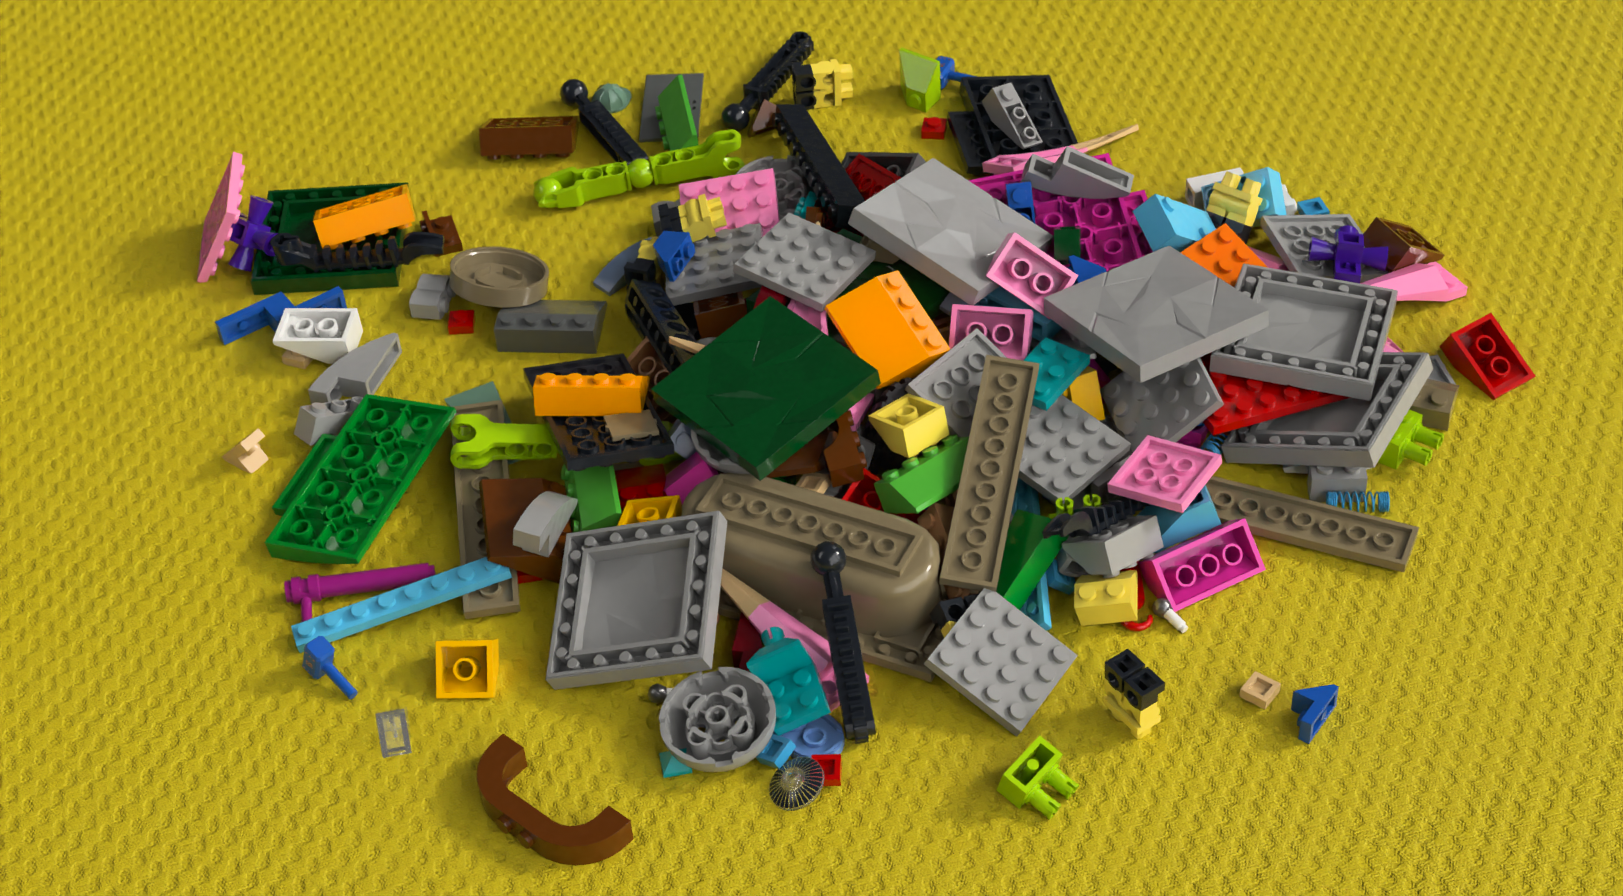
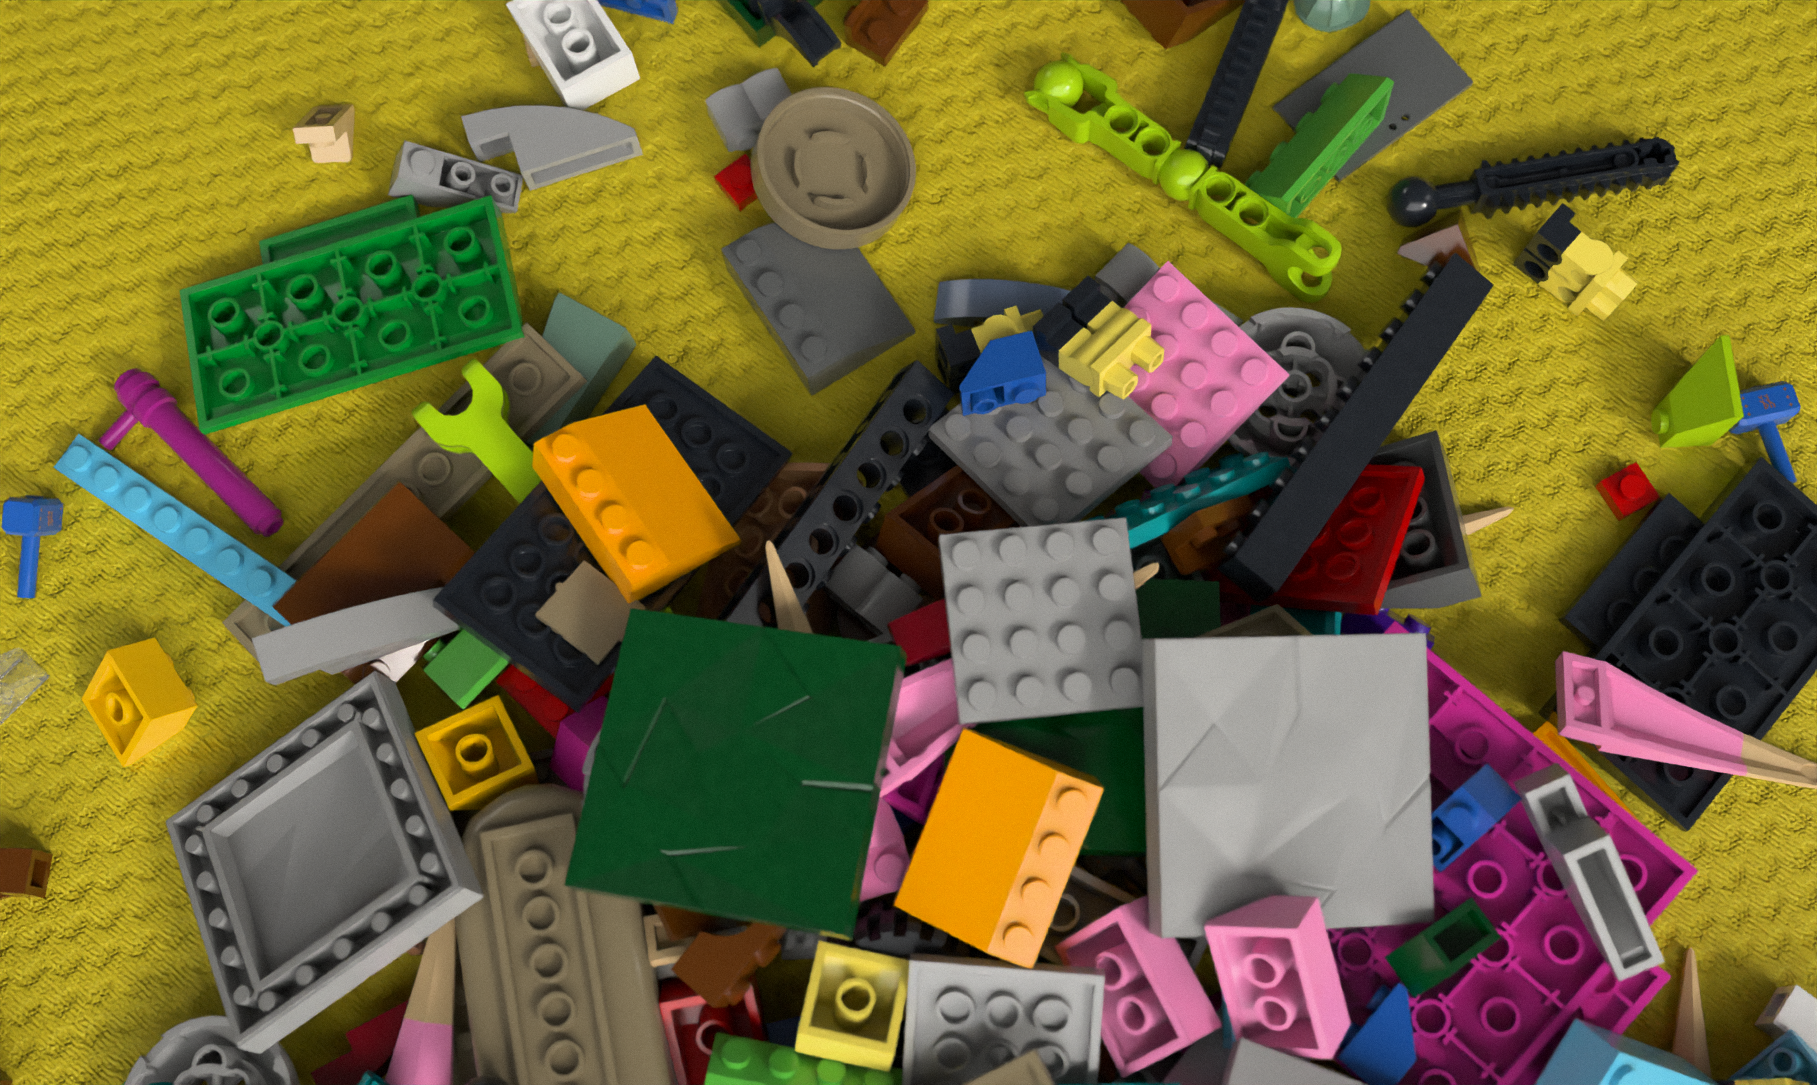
camera: 55 degrees right, 30 degrees up
light grey slope [982,83,1043,149] -> none

